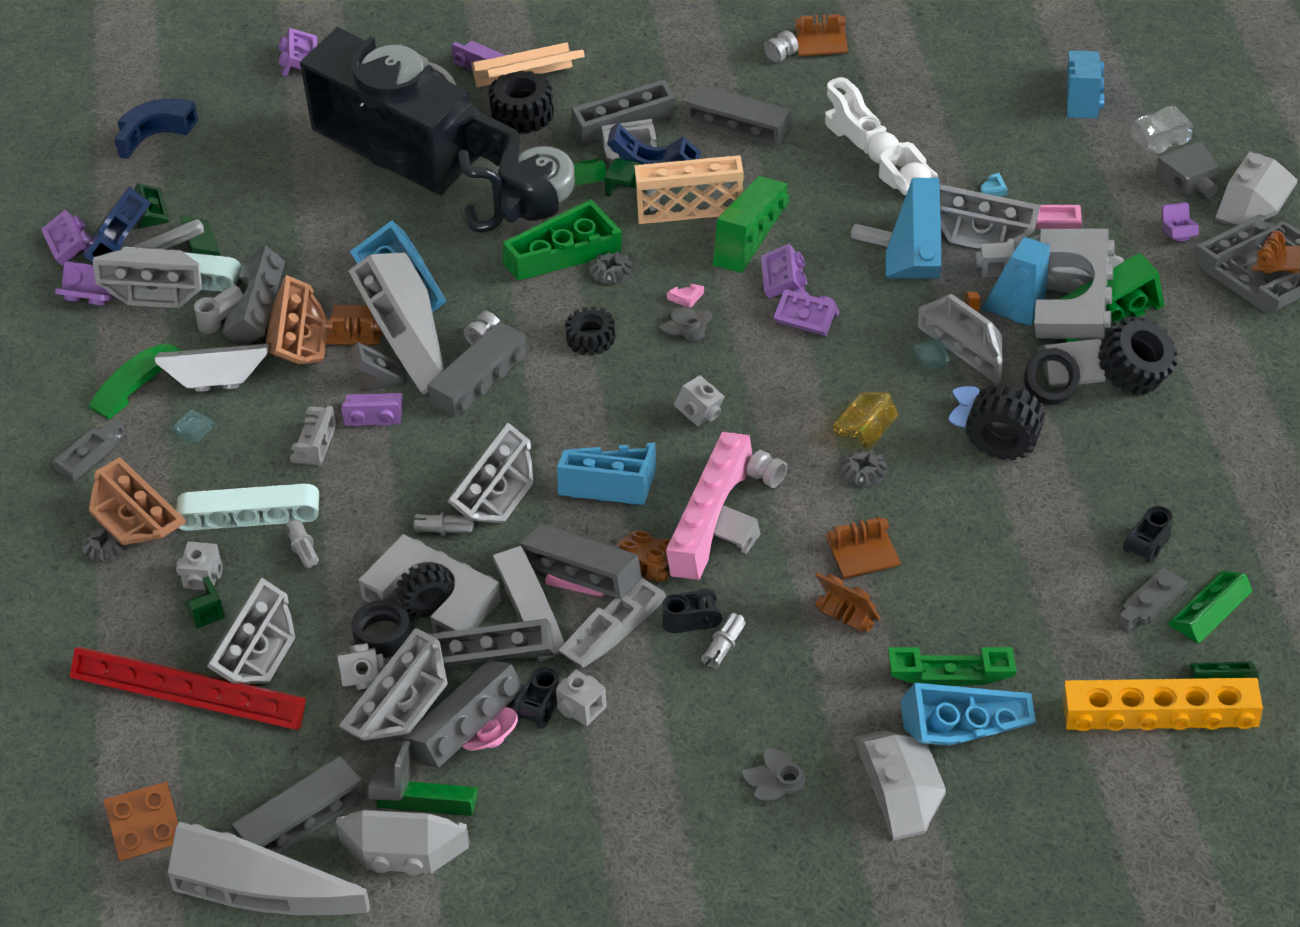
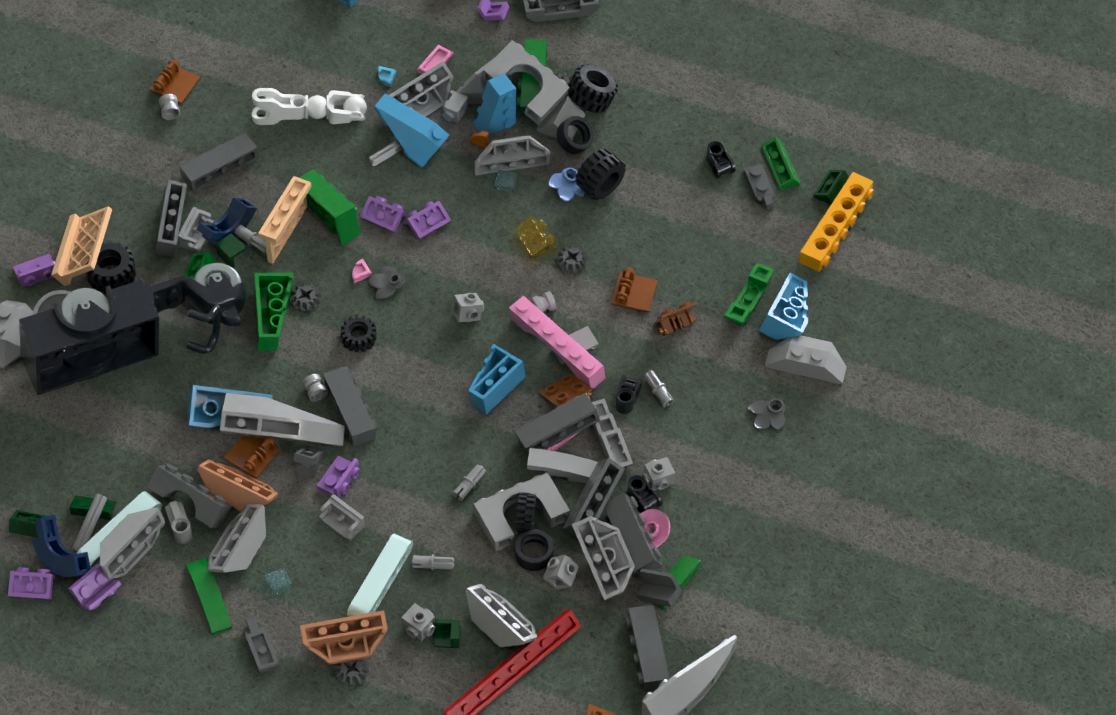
camera: 65 degrees left, 10 degrees up
light grey wedge [336,810,469,875] -> none
light grey wedge [447,423,534,524] -> none

